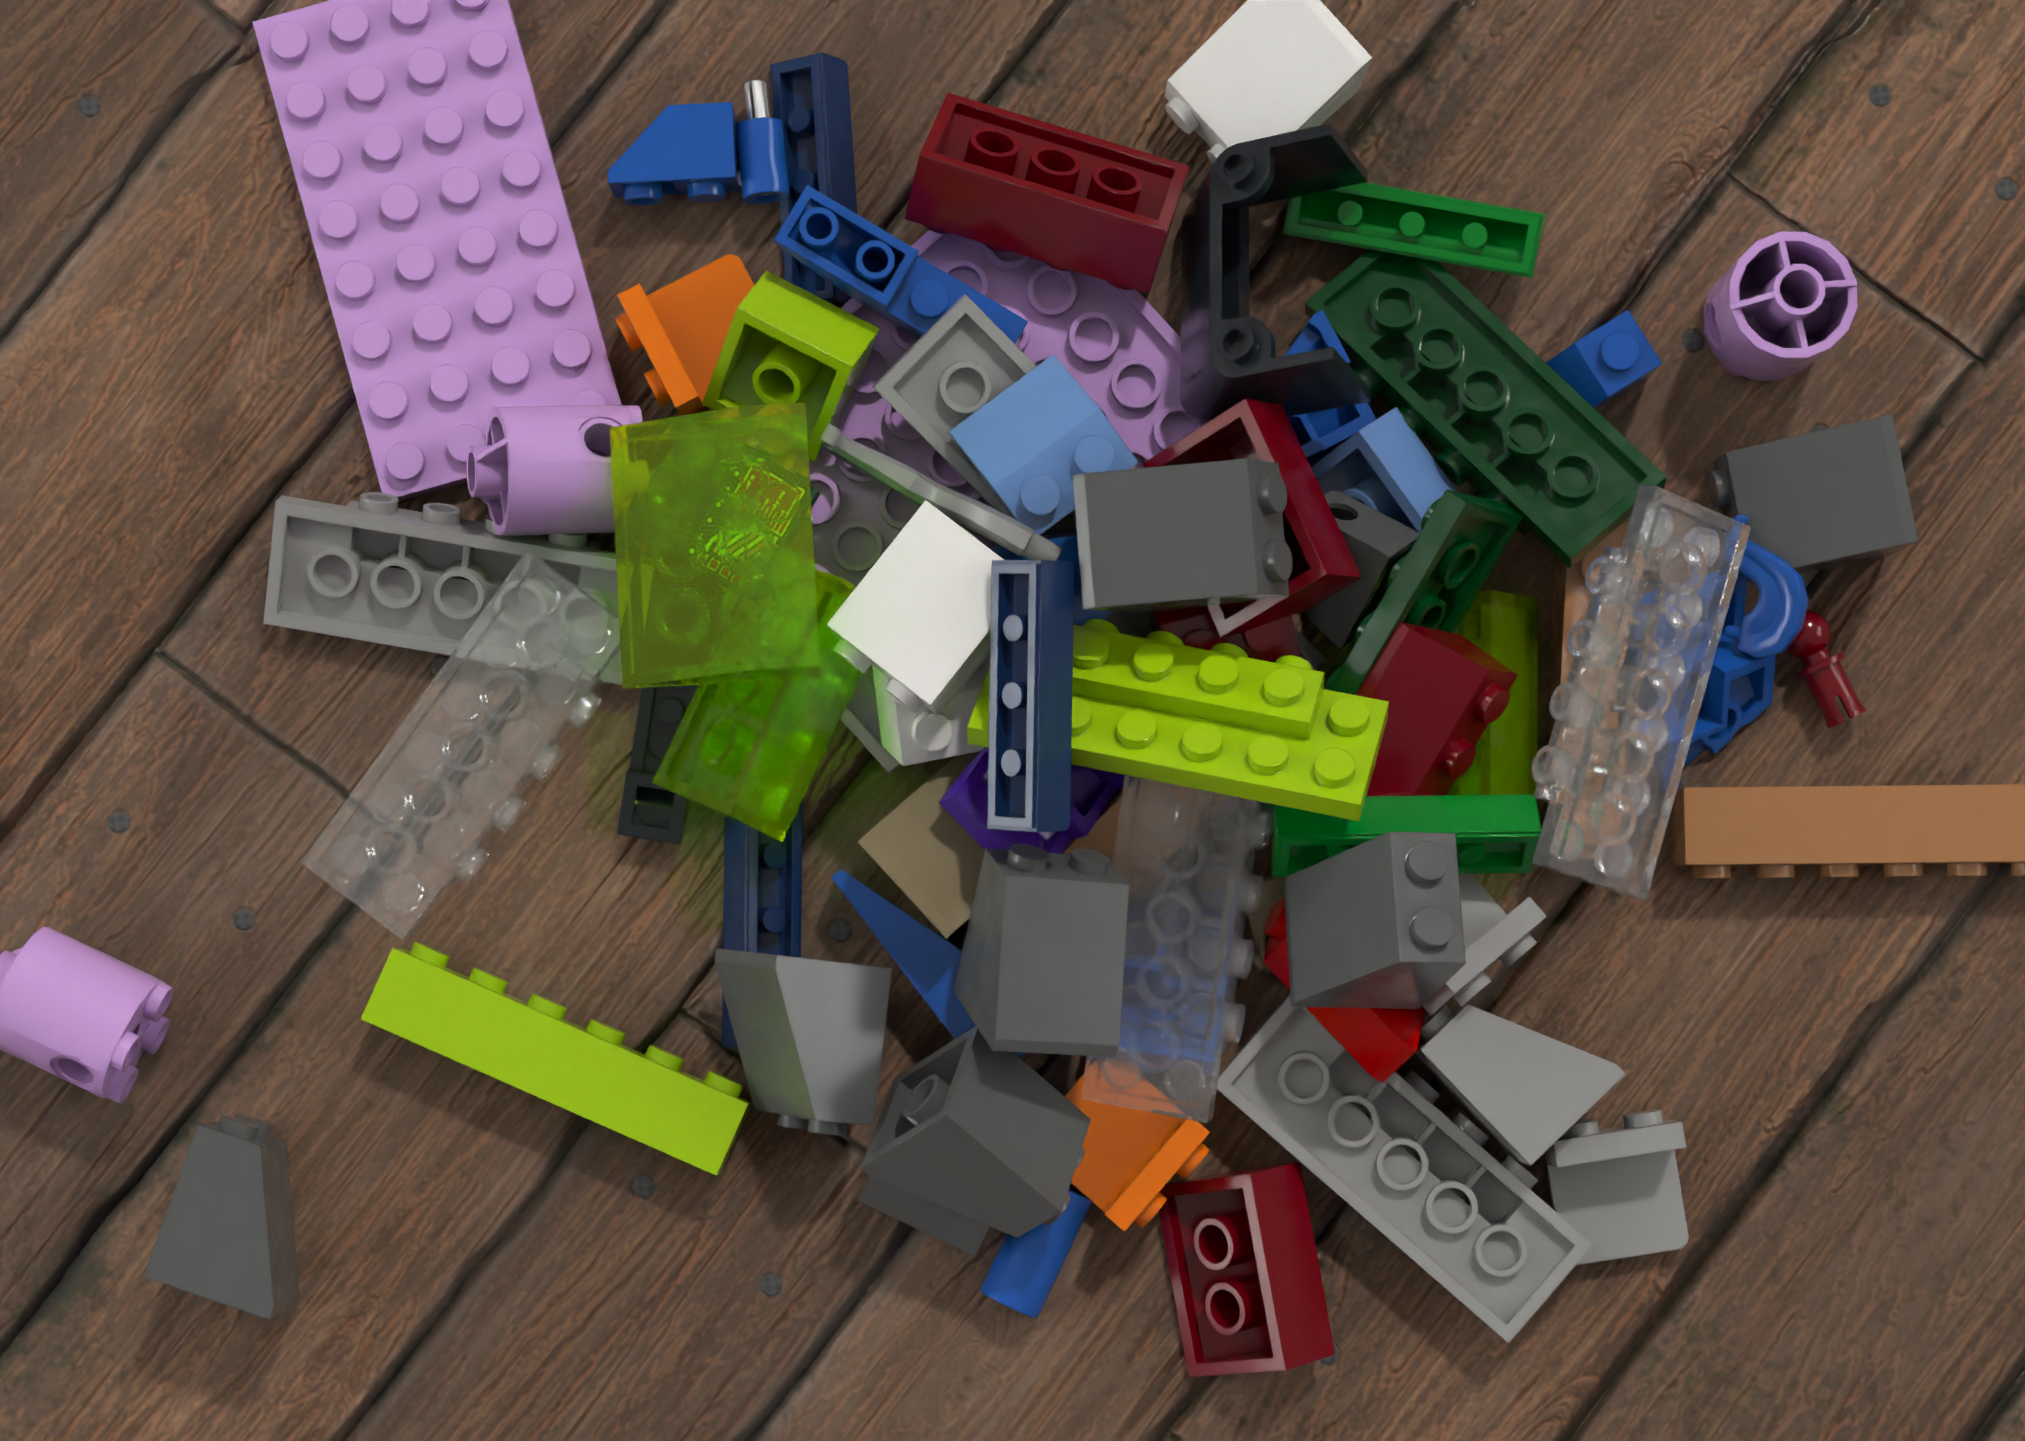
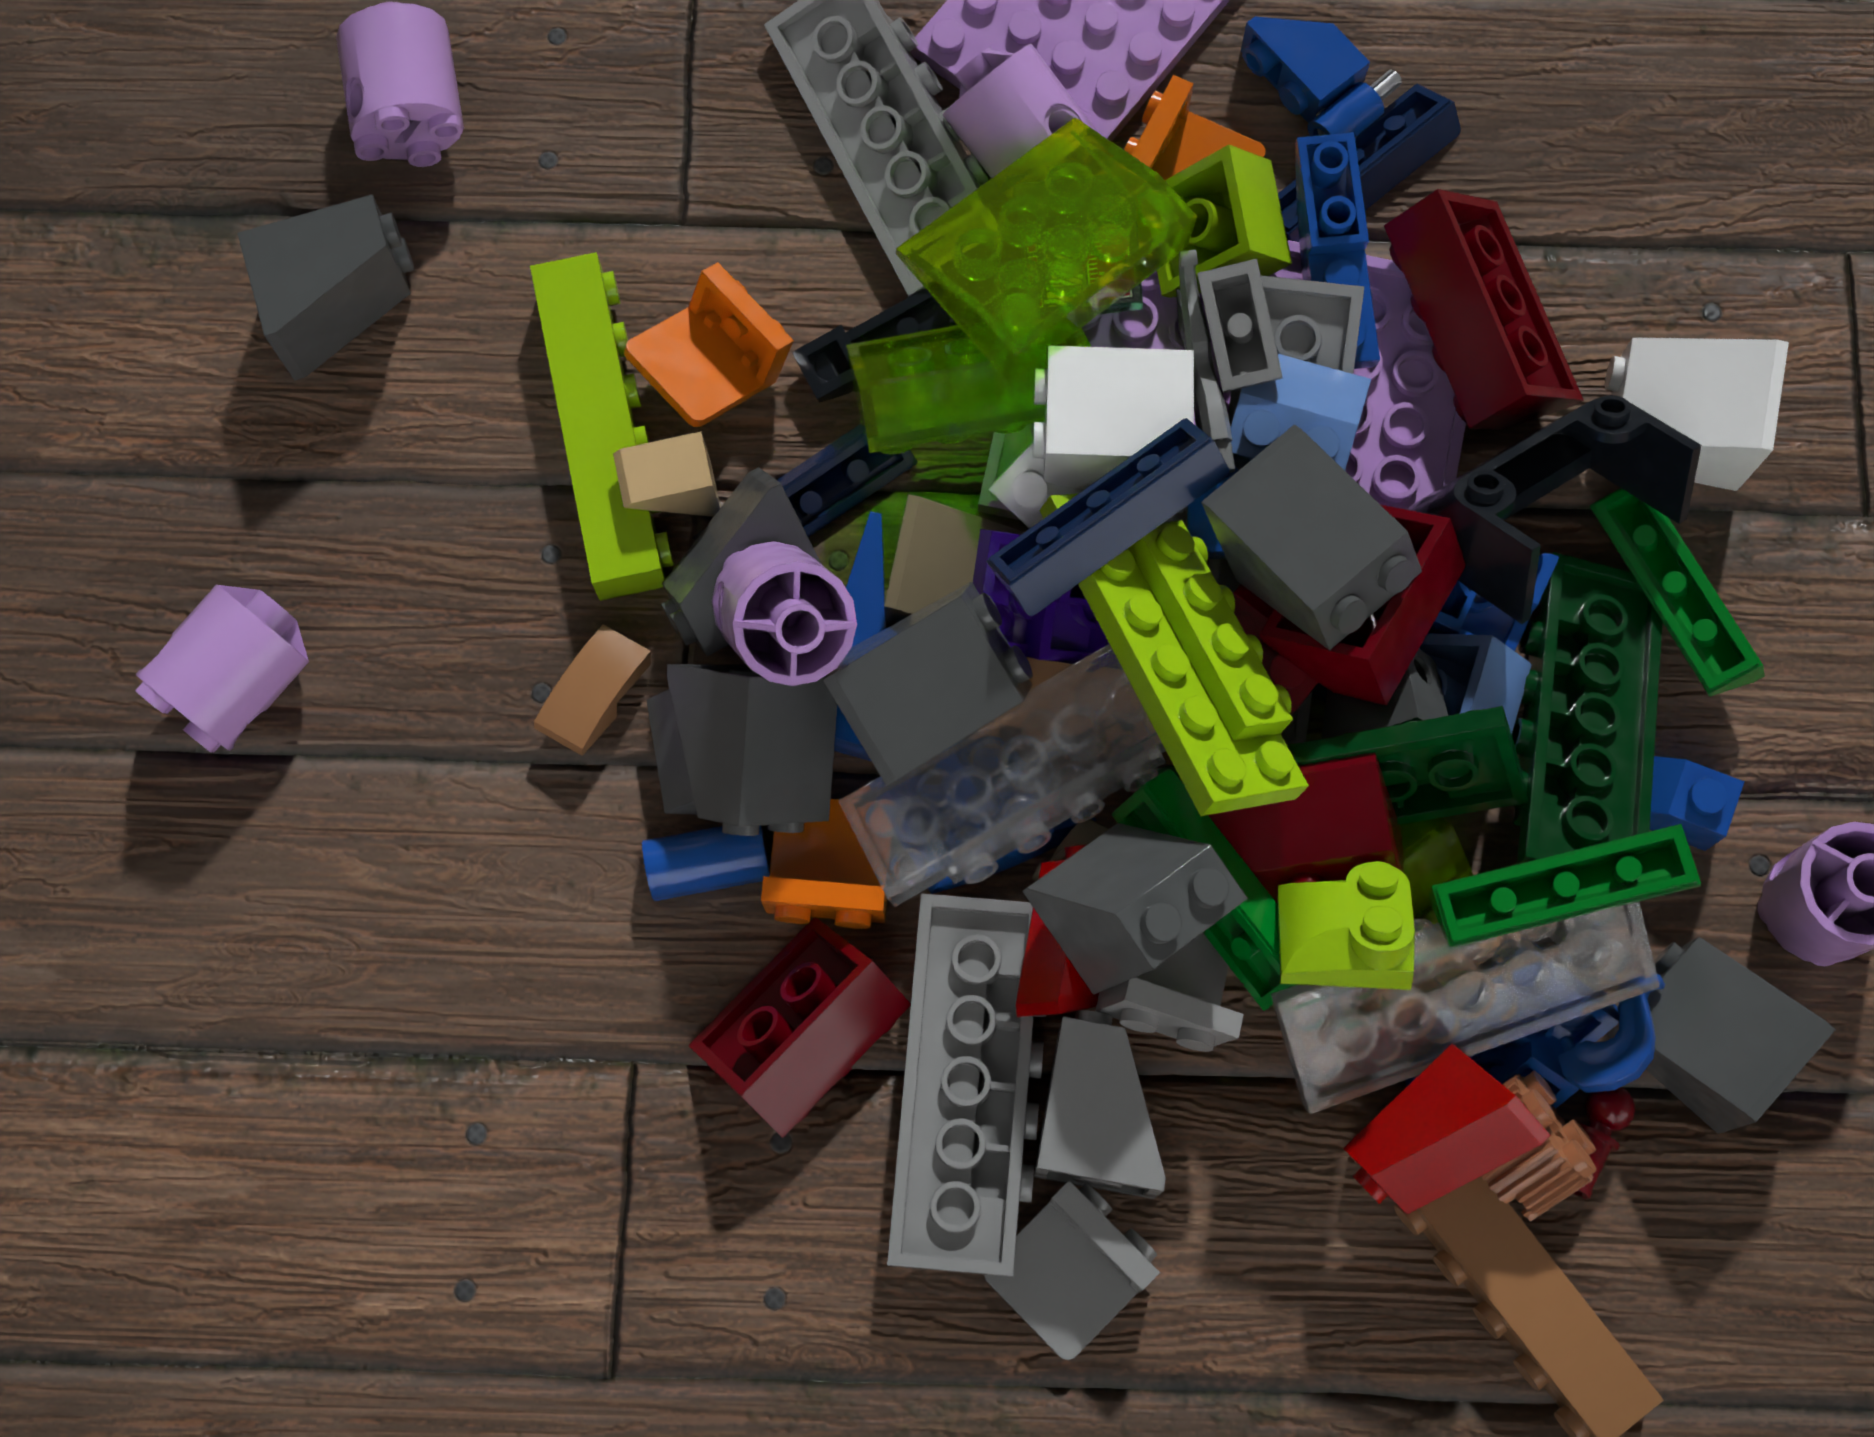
camera: 60 degrees right, 10 degrees down
clear plate [301,551,634,940] -> none
none -> medium nougat slope [534,624,651,756]
none -> tan slope [613,431,721,517]
none -> orange bracket [624,262,794,427]
none -> lavender cylinder [712,541,857,686]
none -> light grey slope [1197,259,1283,393]
none -> lime slope [1277,861,1415,990]
none -> red slope [1343,1044,1551,1215]
none -> green slope [1428,824,1701,948]
none -> nougat brick [1481,1070,1596,1222]

